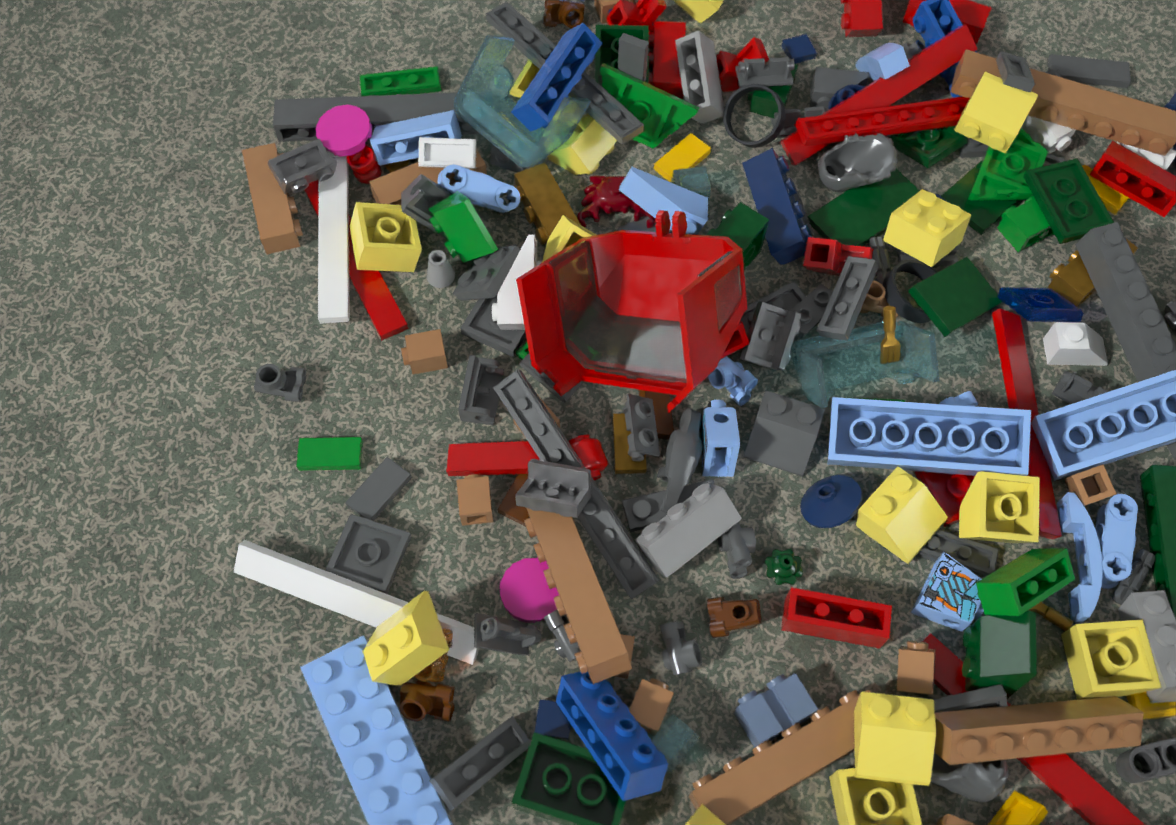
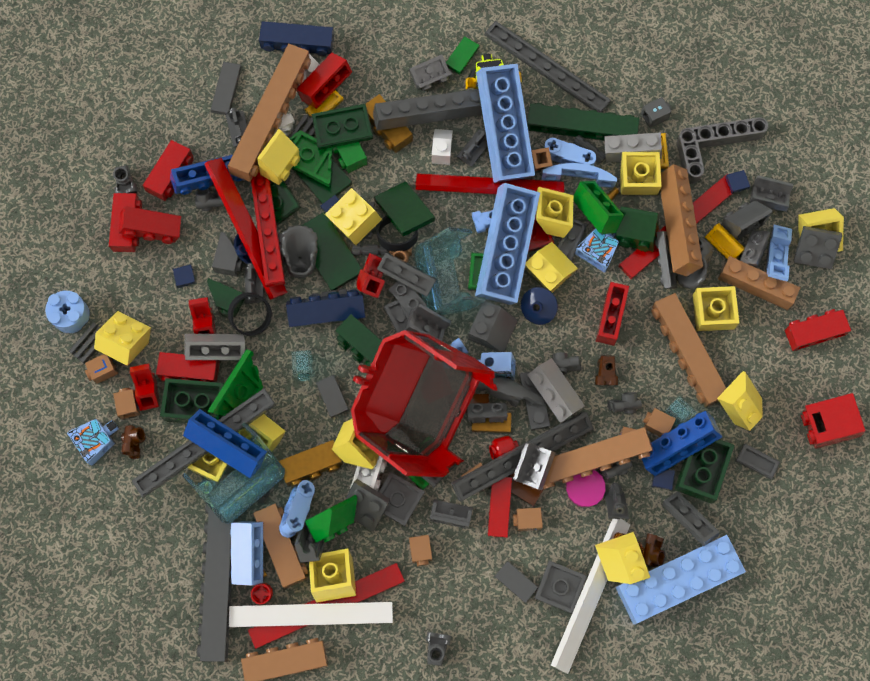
camera: 85 degrees left, 10 degrees up
flat silver bracket [268,139,337,194] -> none
green tile [296,437,363,471] -> none
dark pink tile [316,105,372,157] -> none
green tile [359,66,441,96] -> none
white tile [418,137,477,169] -> none
light grey cone [426,250,455,288] -> none
white slope [492,235,537,330] -> none
dark red animal [577,175,656,228] -> none
dark grey tile [618,33,649,82] -> none
light blue slope [619,167,708,235] -> none
yellow tile [654,133,711,184] -> none
sand blue brick [734,673,818,748] -> none
dark grey hinge [736,56,794,87] -> none
dark green plant [765,549,803,585] -> none
light yellow slope [854,692,936,786] -> none
light blue slope [855,43,910,81] -> none
pearl gold piece [880,306,900,364] -> none
medium nougat brick [897,641,936,695] -> none
dark grey tile [996,51,1035,92] -> none
clear blue tile [997,287,1084,322] -> none

